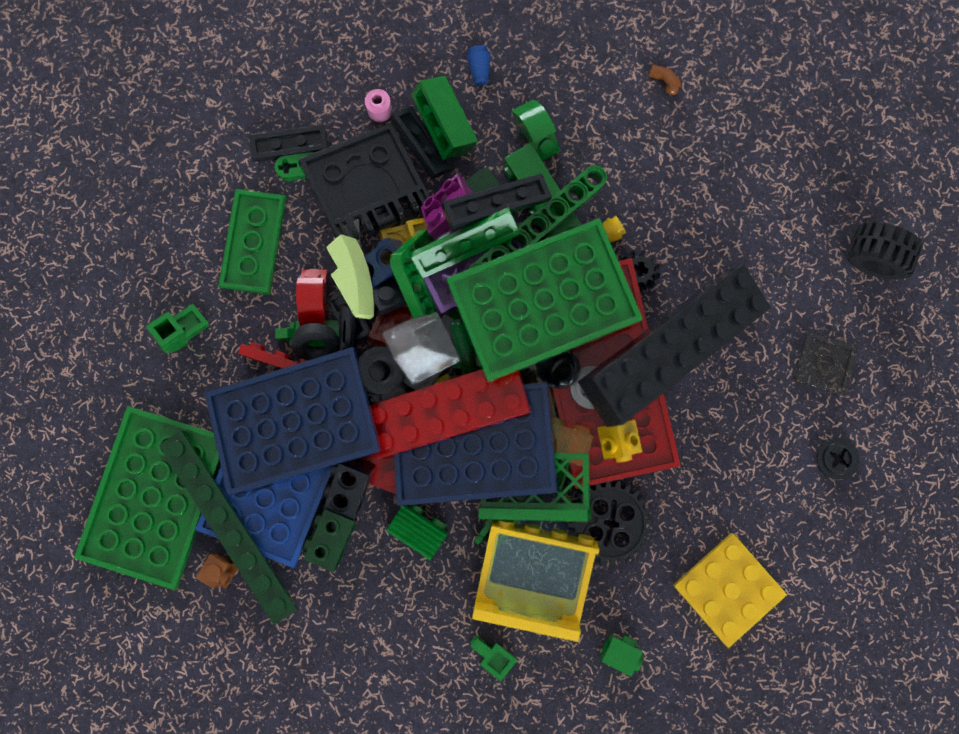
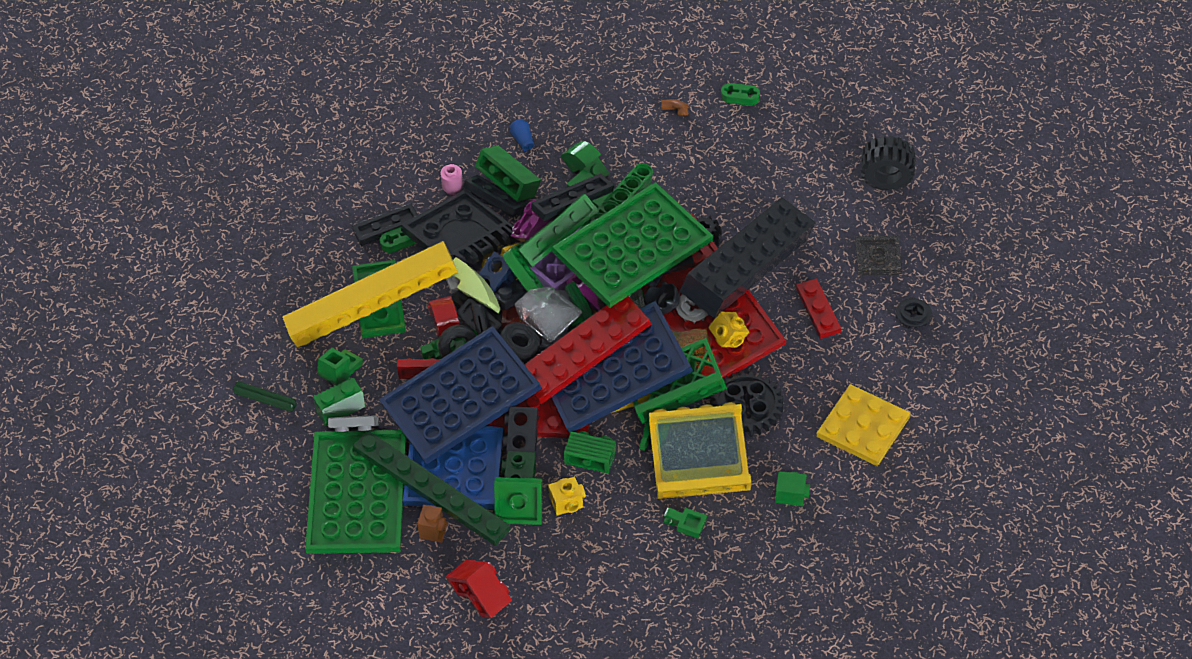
camera: 15 degrees left, 30 degrees down
none -> dark green axle [233,381,297,412]
none -> yellow brick [283,241,458,347]
none -> green brick [313,378,366,426]
none -> light grey plate [328,415,379,432]
none -> red brick [446,559,512,618]
none -> green plate [494,477,542,525]
none -> yellow brick [548,476,586,516]
none -> green beam [721,83,760,106]
none -> red plate [796,278,841,339]

